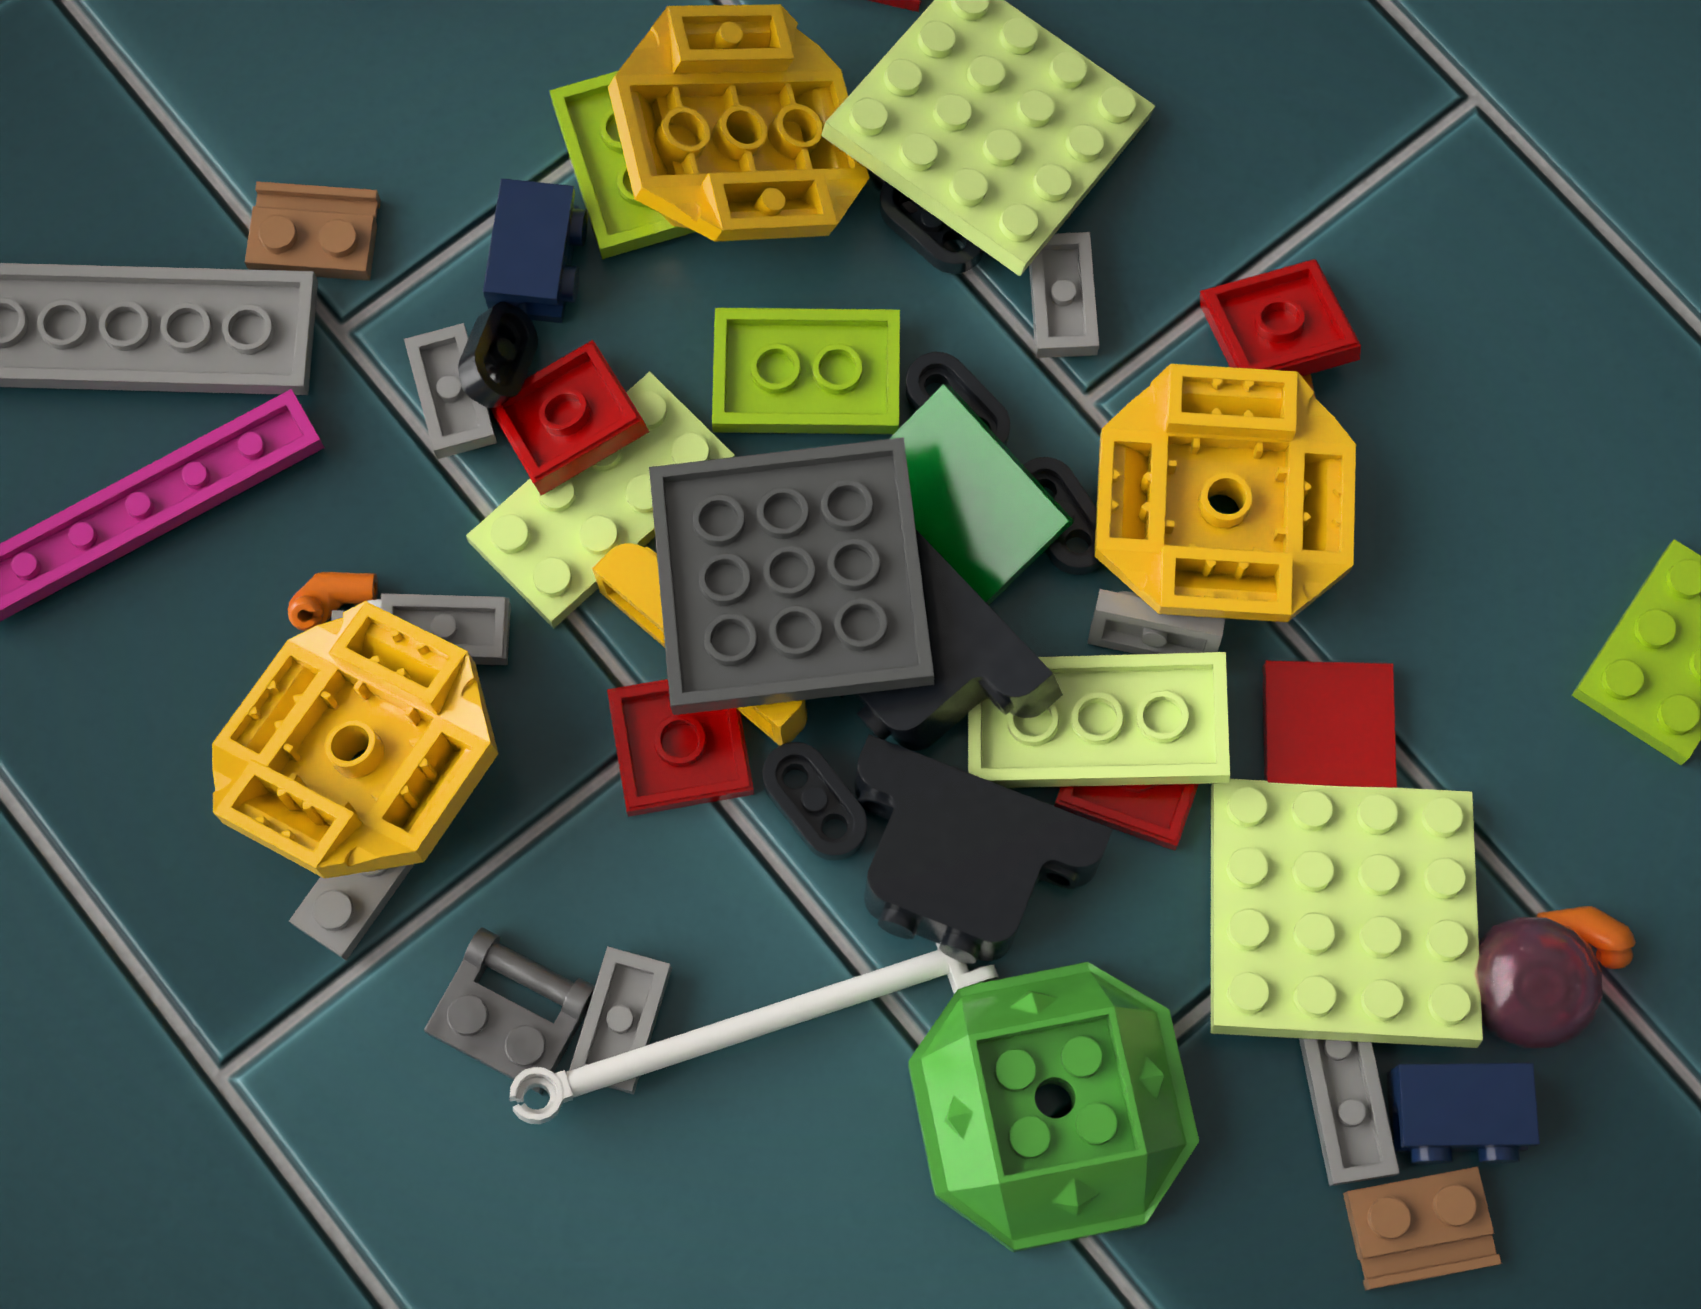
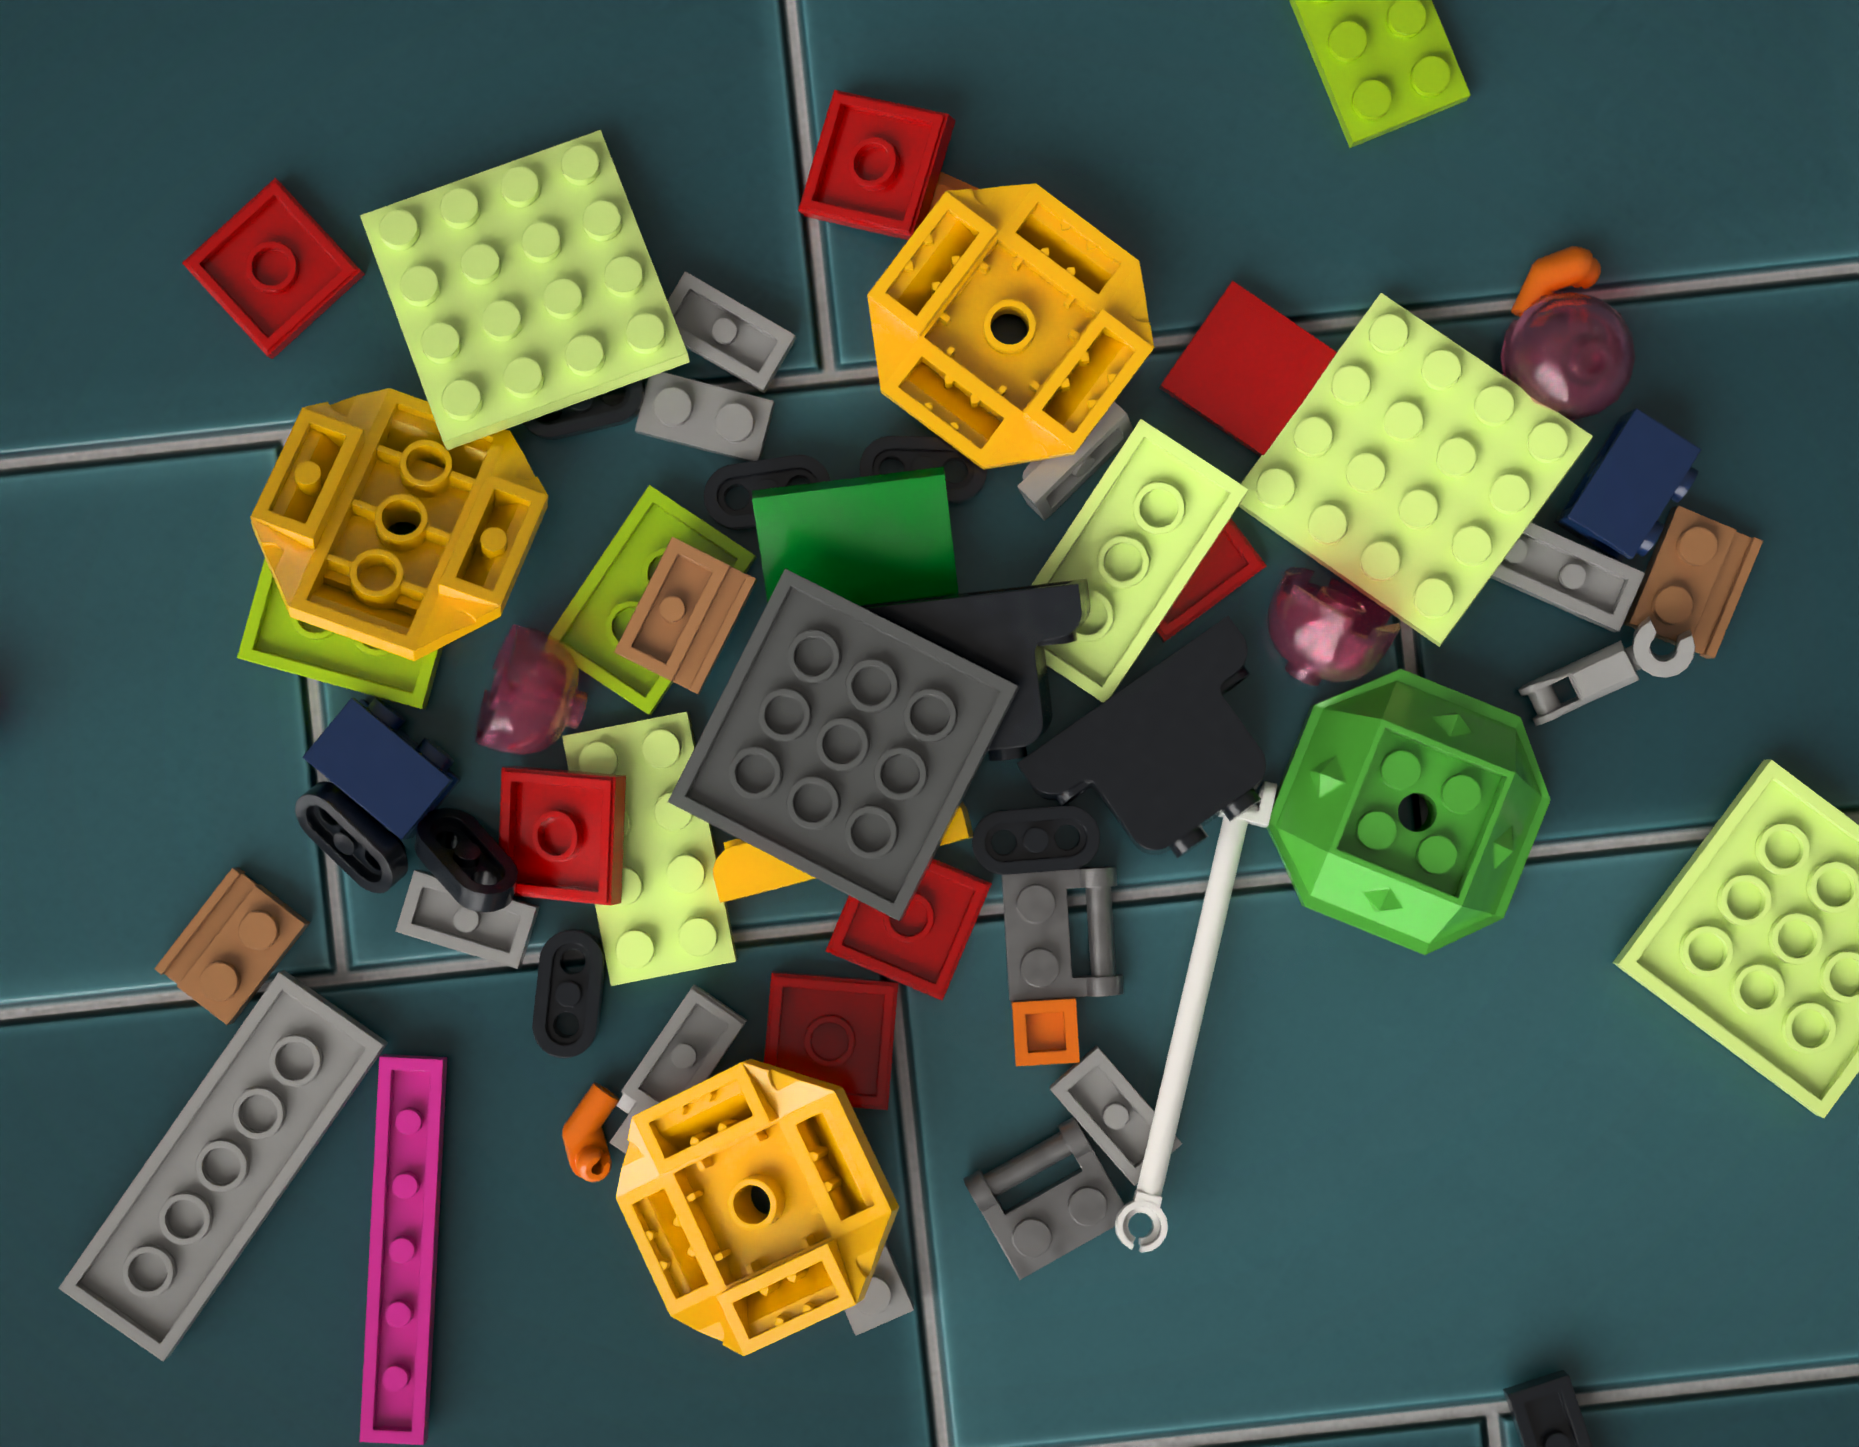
camera: 55 degrees left, 15 degrees up
none -> black plate [295,781,408,893]
none -> clear pink cylinder [475,624,588,756]
none -> black plate [532,929,606,1058]
none -> medium nougat plate [614,537,757,695]
none -> light grey plate [635,372,775,462]
none -> red tile [764,971,899,1110]
none -> flat silver plate [1001,866,1124,1001]
none -> orange plate [1011,997,1080,1066]
none -> clear pink cylinder [1267,567,1401,686]
none -> light grey piece [1518,616,1695,726]

